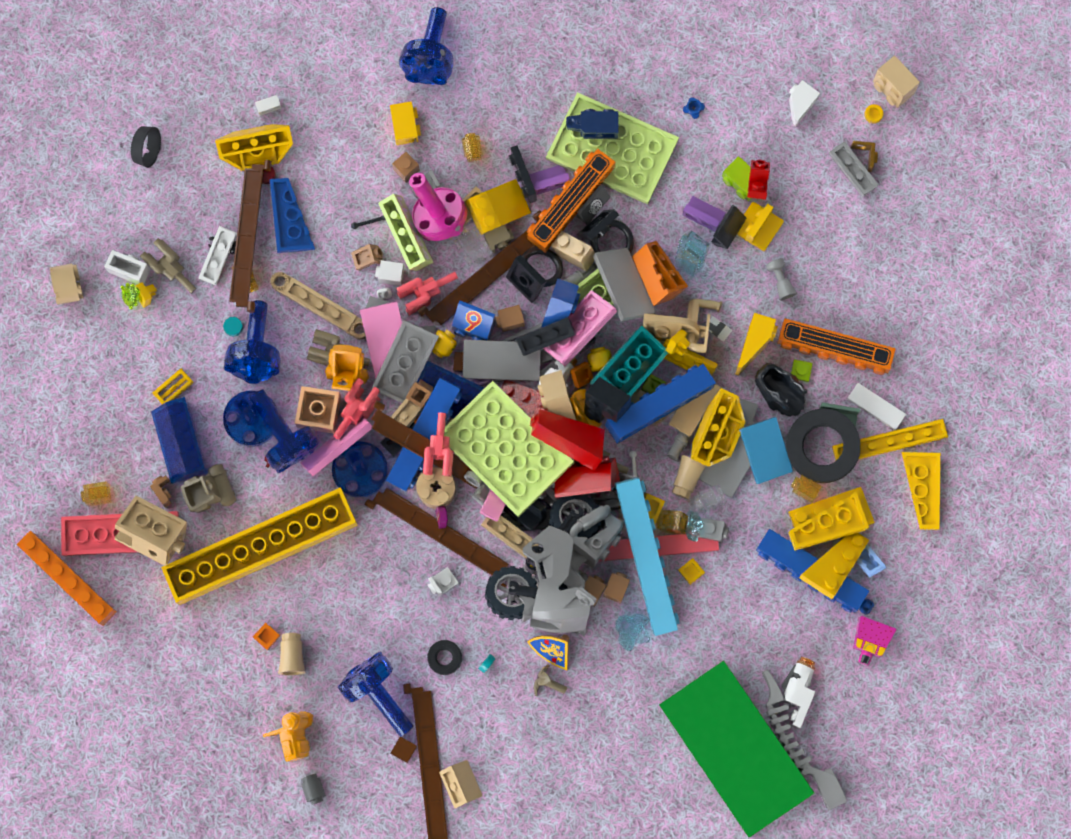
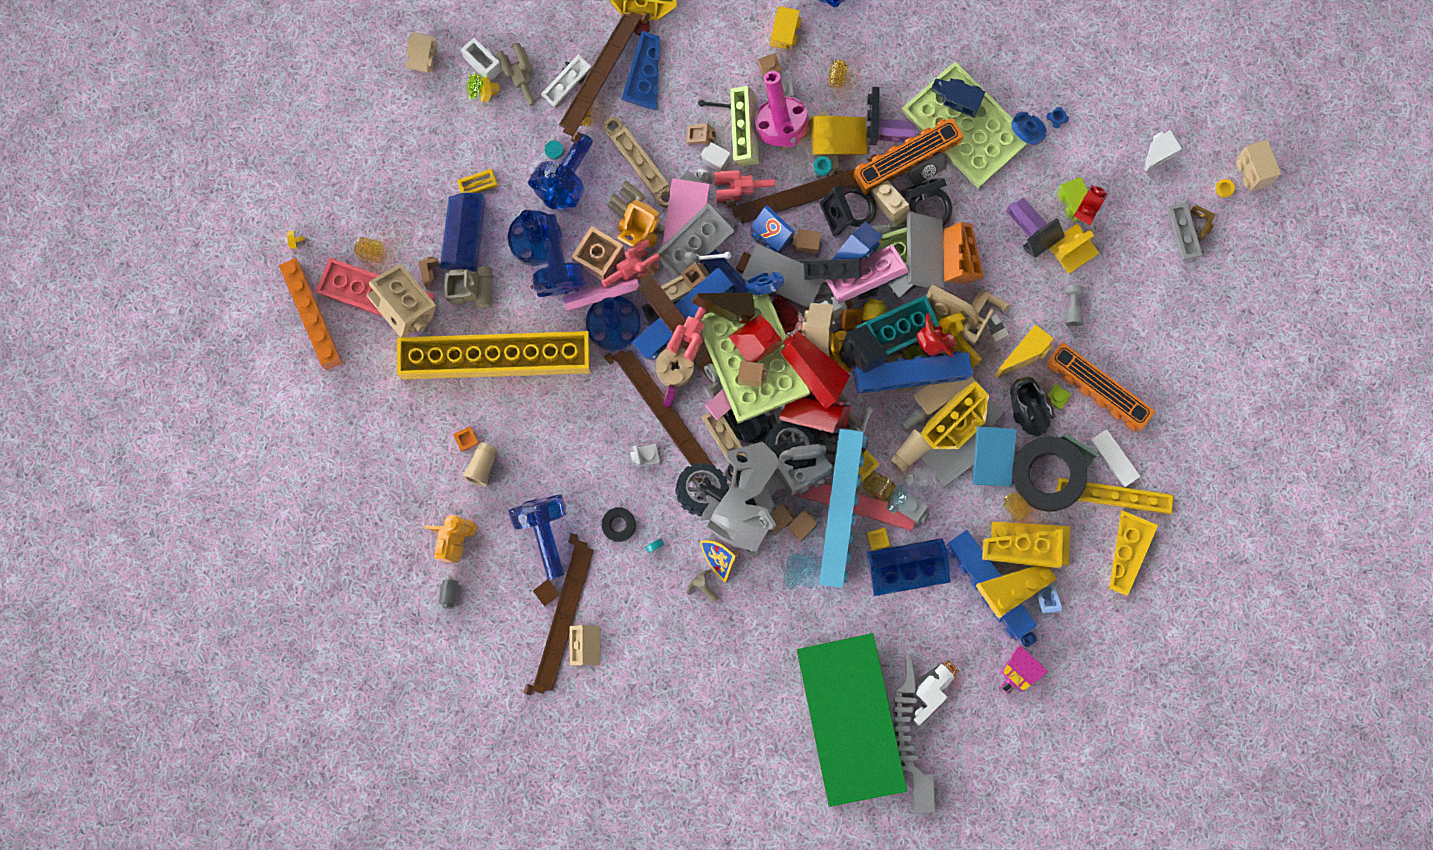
camera: 25 degrees right, 0 degrees up
yellow head [432,329,457,358] -> none
clear light blue brick [675,230,710,278] -> none
none -> yellow tile [287,230,305,250]
none -> hinge [685,251,731,267]
none -> dark brown slope [692,293,755,324]
none -> red slope [729,314,782,363]
none -> medium nougat brick [737,361,768,388]
none -> blue tile [746,272,784,295]
none -> teal tile [813,156,832,176]
none -> clear blue slope [866,538,950,596]
none -> brick [888,273,917,298]
none -> red hat [917,313,957,358]
none -> blue tile [1011,112,1046,145]

